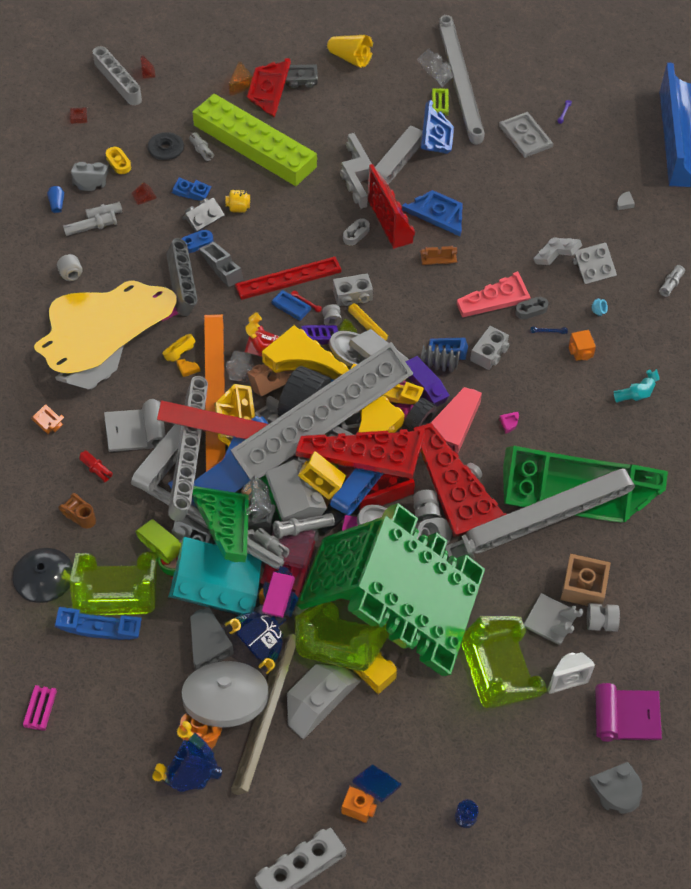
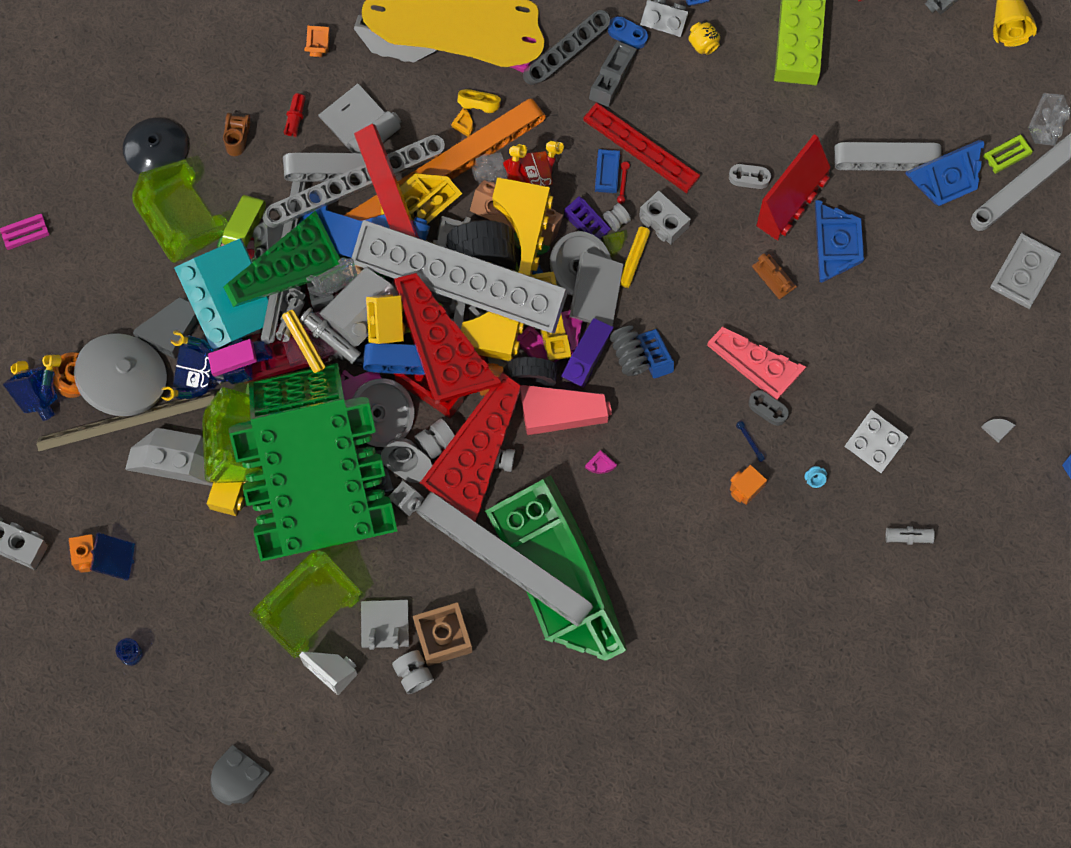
camera: 60 degrees right, 15 degrees up
blue slope [55,607,142,640] -> none
light grey bracket [340,133,371,209] -> none
light grey brick [470,326,510,370] -> none
light grey plate [533,237,582,265] -> none
magenta door [595,683,662,742] -> none
teal arm [614,369,660,403] -> none
none -> yellow axle [282,310,325,373]

